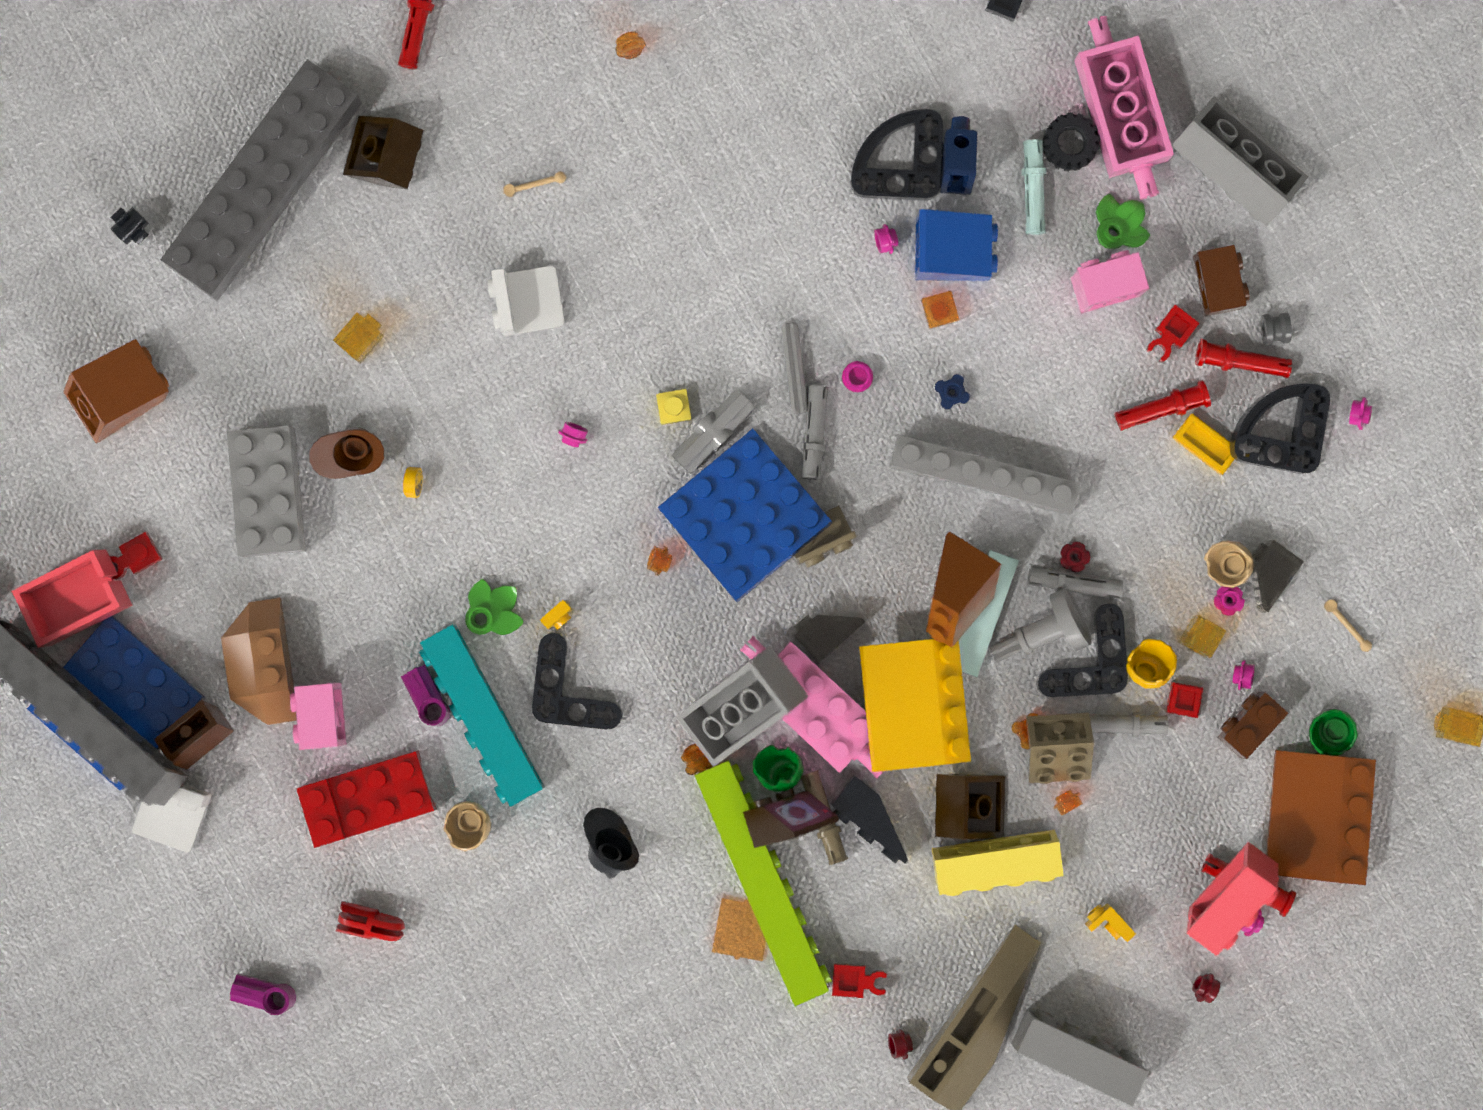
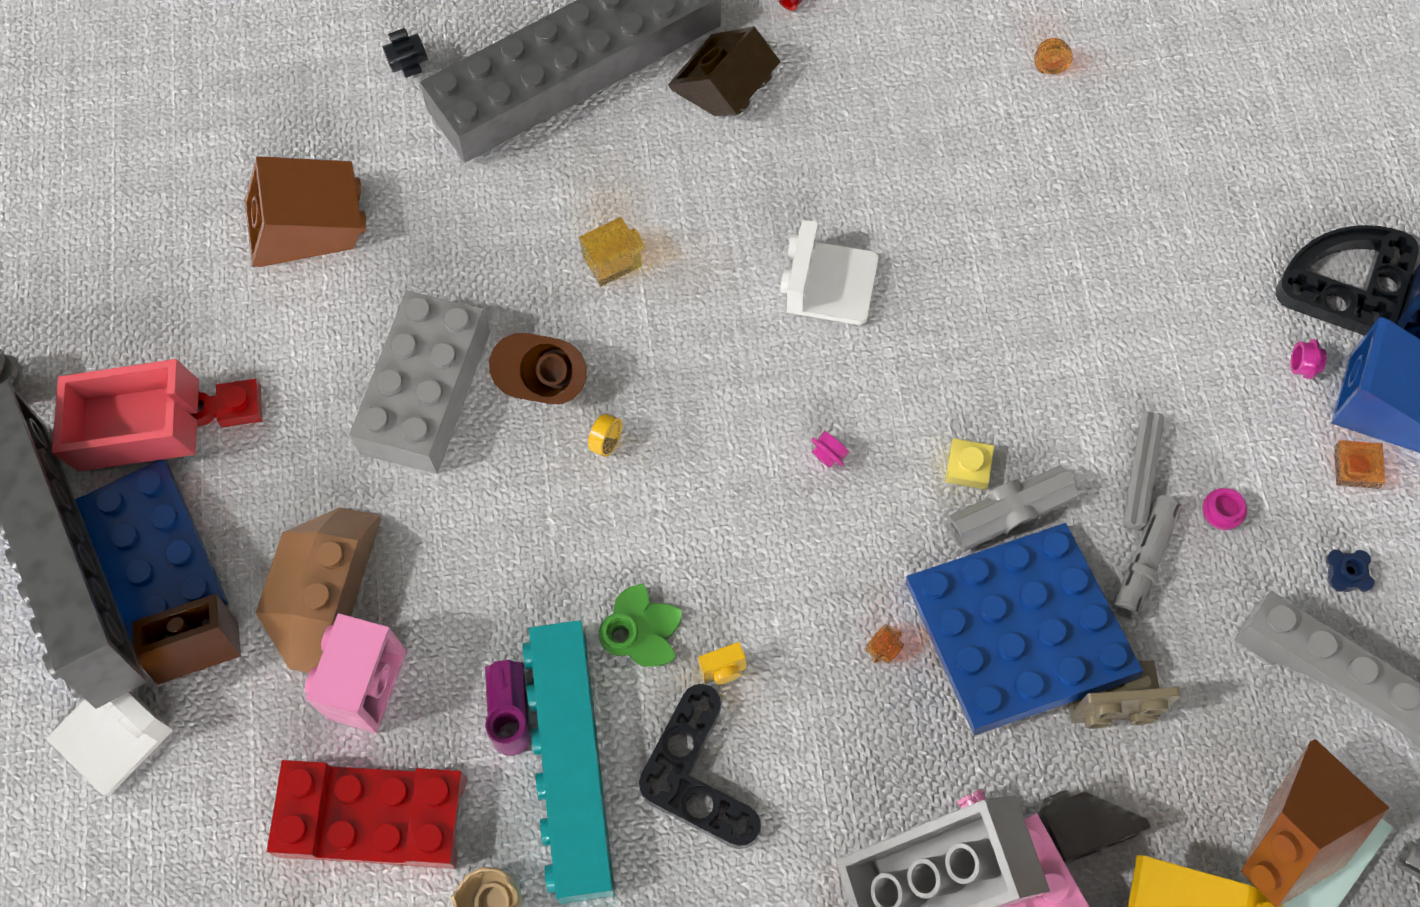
camera: 25 degrees right, 20 degrees down
tan hinge [503,171,566,197] -> none

